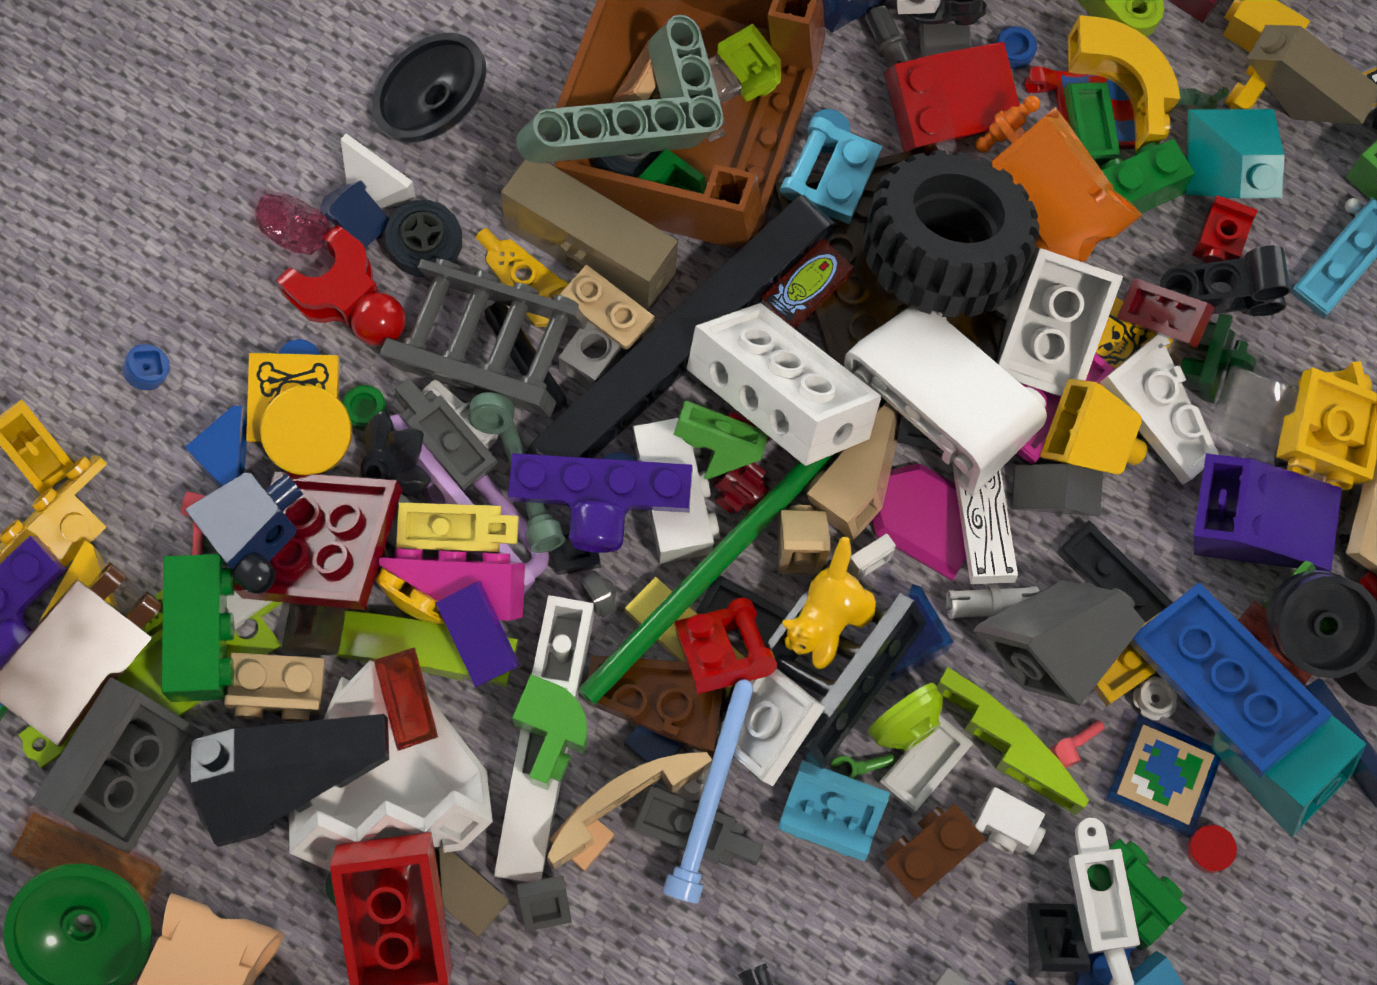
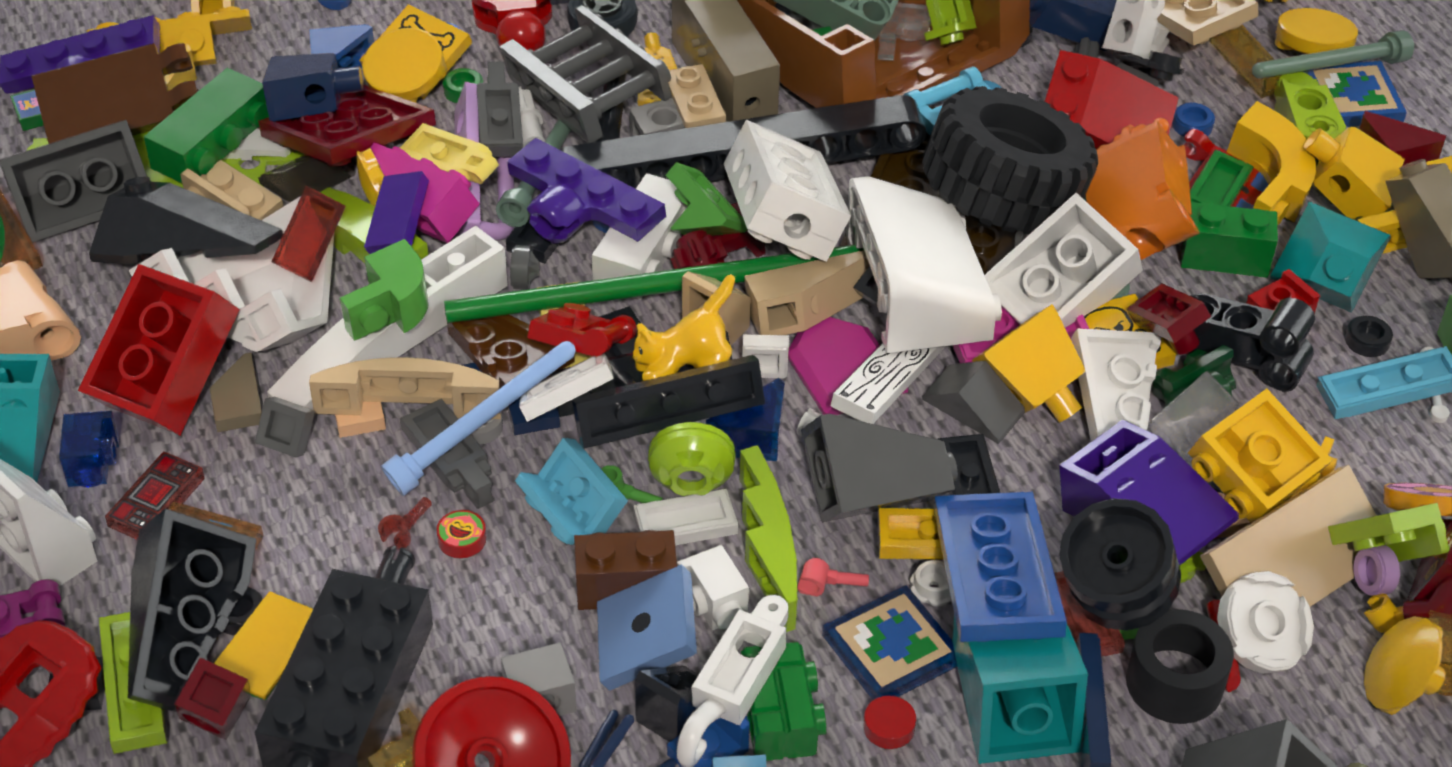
camera: 40 degrees right, 25 degrees down
black hinge [233,553,275,594] -> none
black plate [360,411,431,496] -> none
sand green tile [468,392,515,434] -> none
tile [761,239,854,329] -> none
none -> clear red hand [378,497,432,550]
none -> tile [436,510,486,558]
none -> medium blue tile [597,564,697,691]
none -> yellow torso [1303,127,1404,221]
none -> black tile [1345,316,1393,357]

